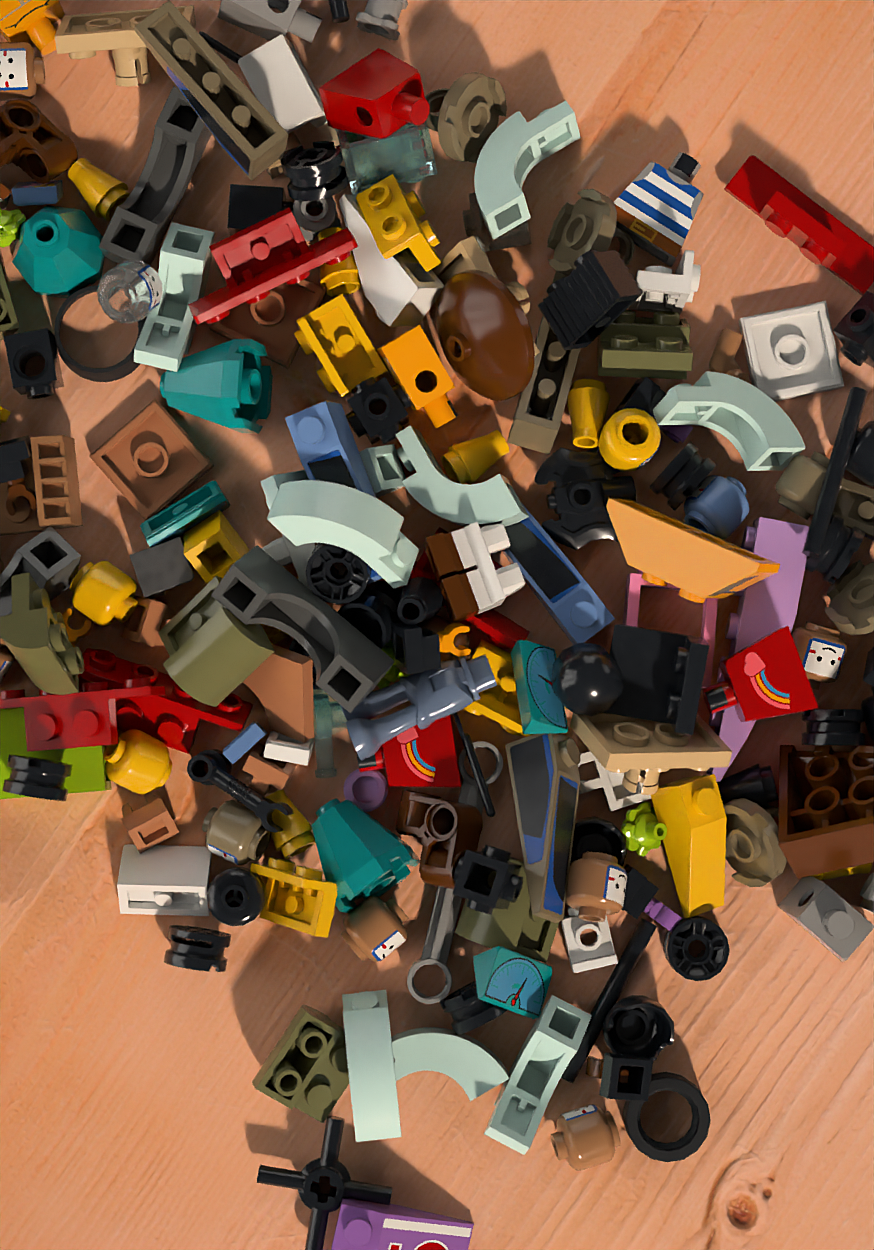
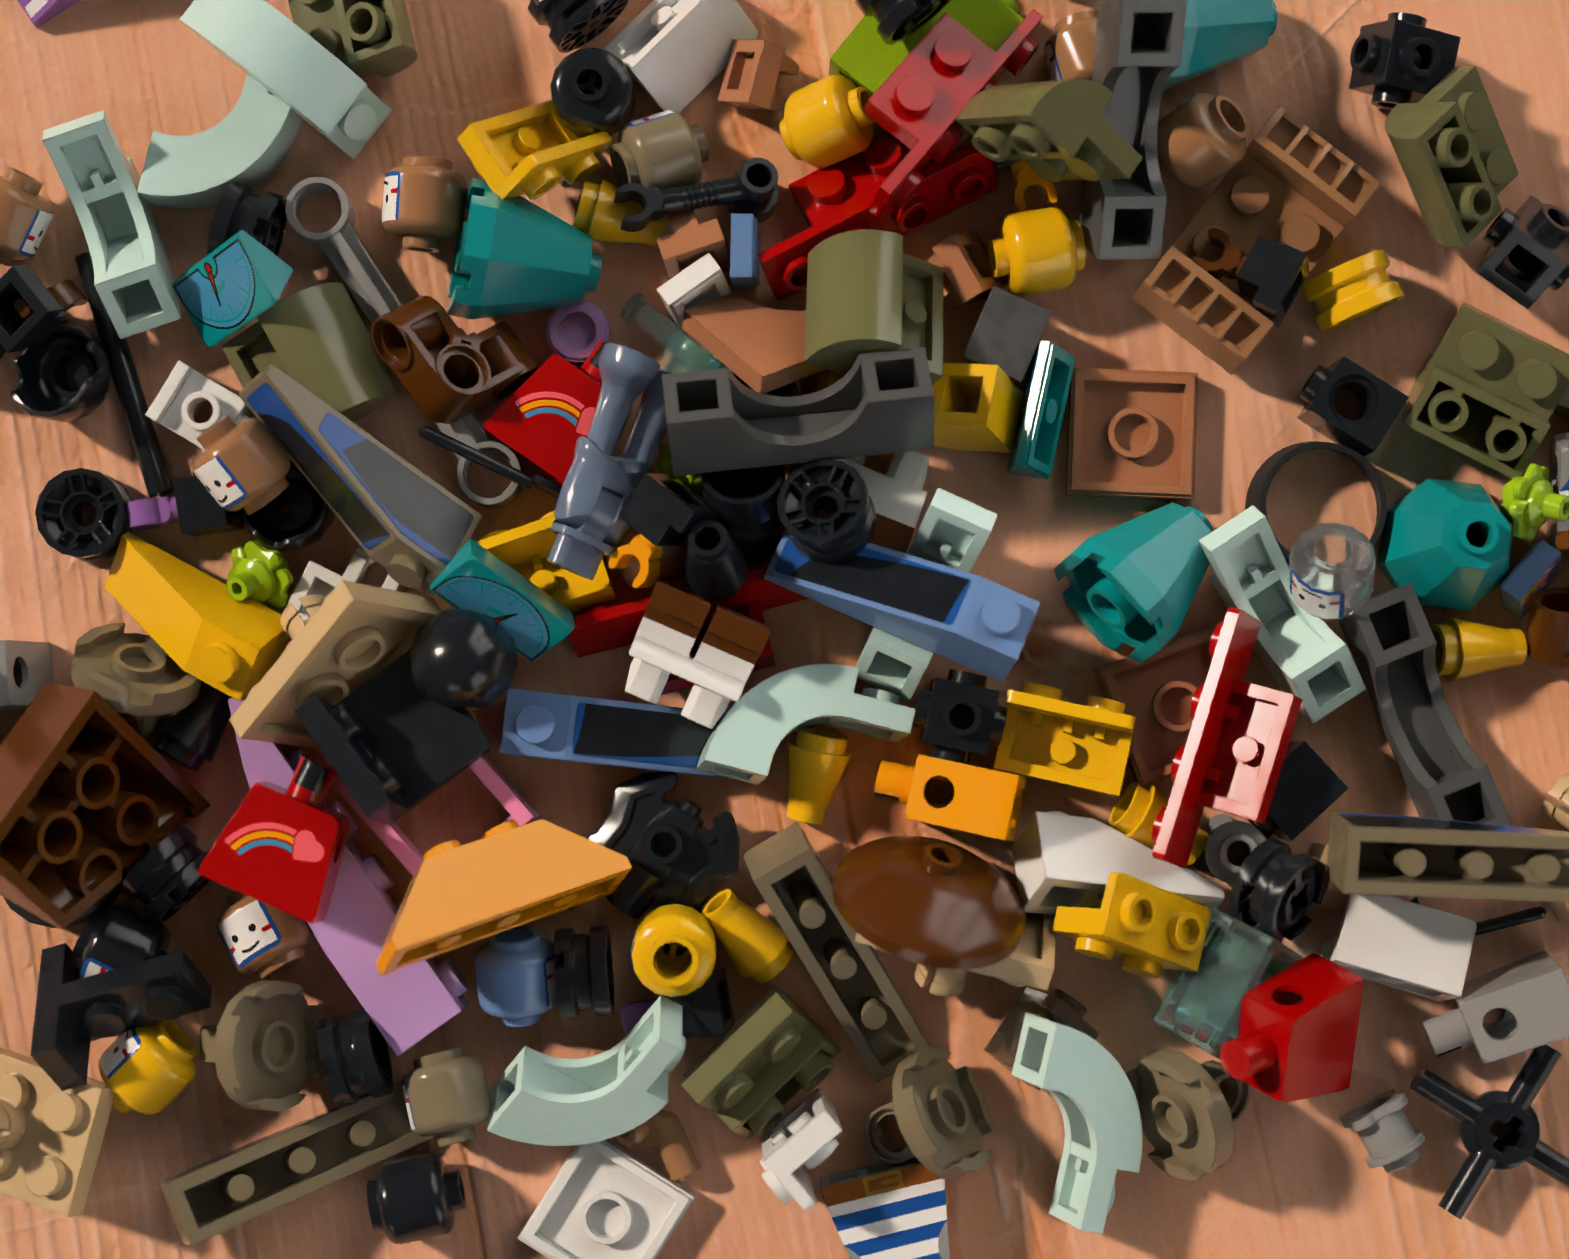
camera: 135 degrees right, 0 degrees up
light aqua arch [267,480,419,588] -> none
black brick [452,845,523,915] -> none
black brick [538,249,643,351] -> none
black bar [802,387,868,558] -> none

